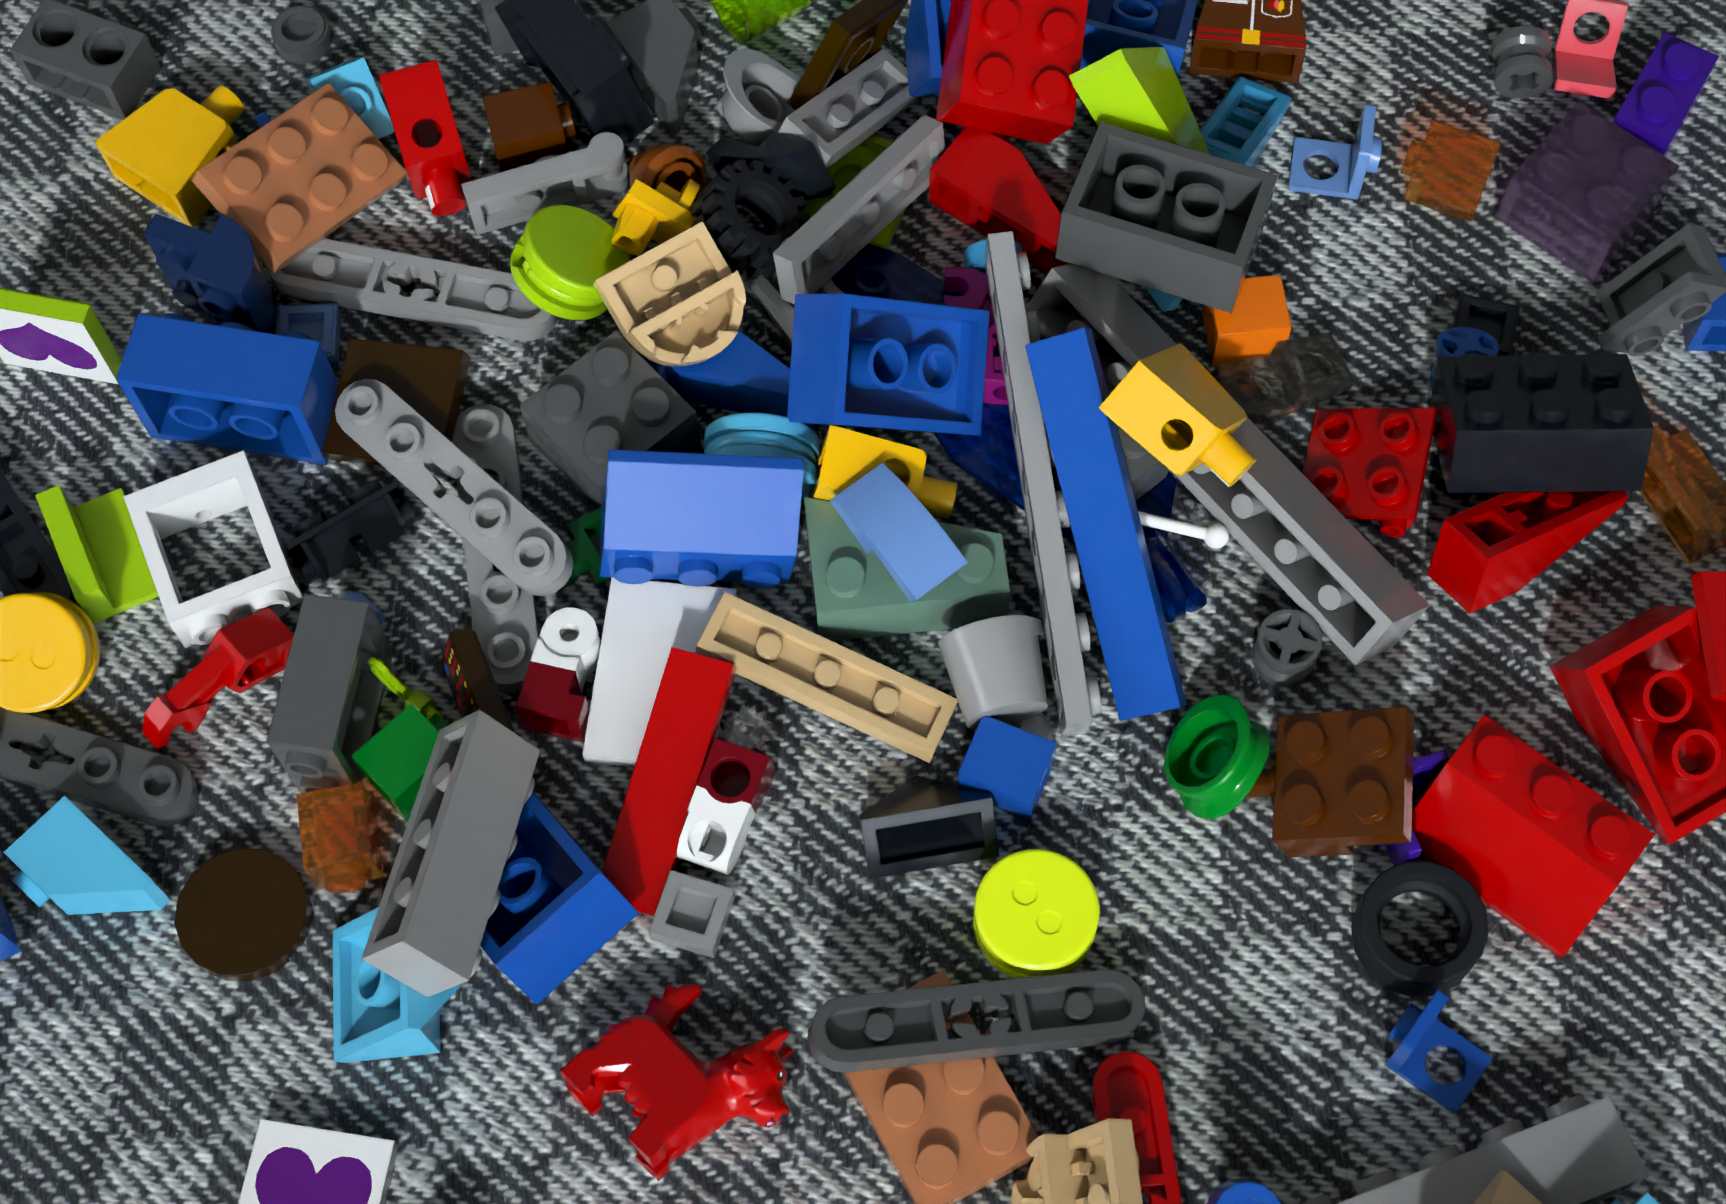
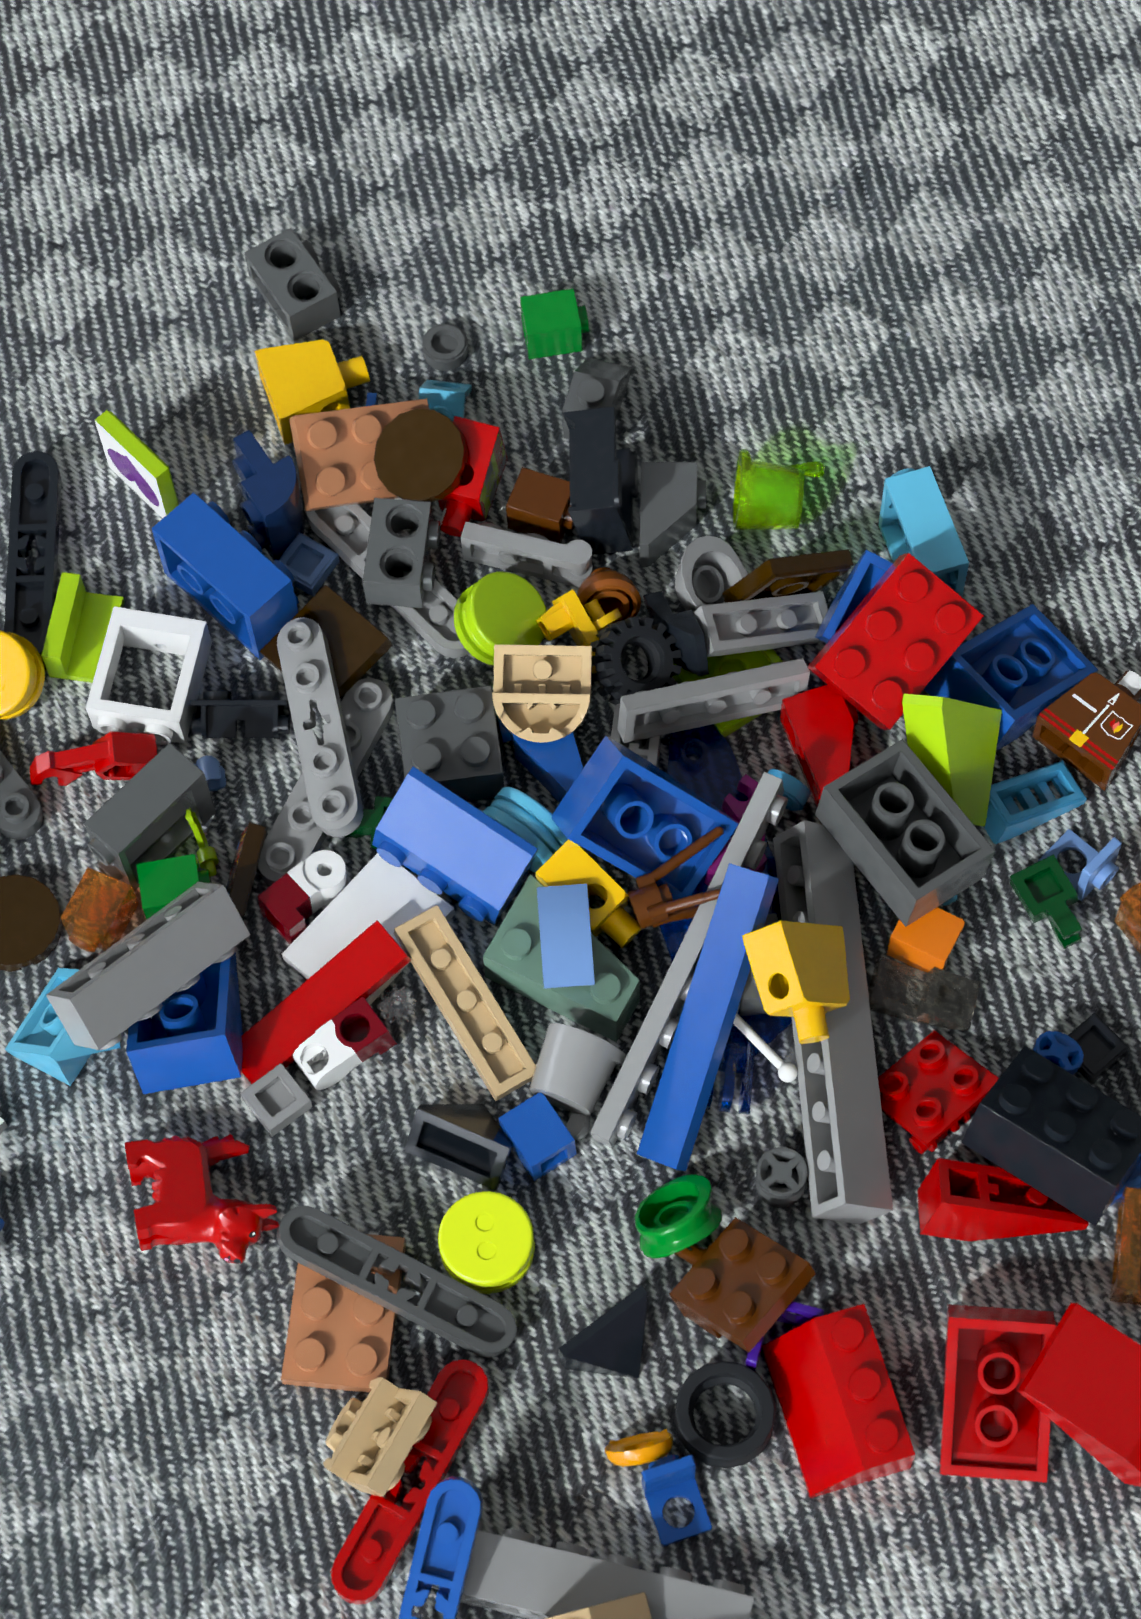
camera: 35 degrees right, 0 degrees up
none -> dark grey brick [362,498,441,608]
none -> dark brown tile [374,409,469,502]
none -> black slope [558,1285,648,1379]
none -> light orange piece [604,1429,673,1467]
none -> reddish brown plant [627,826,724,929]
none -> dark green plate [1010,854,1082,949]

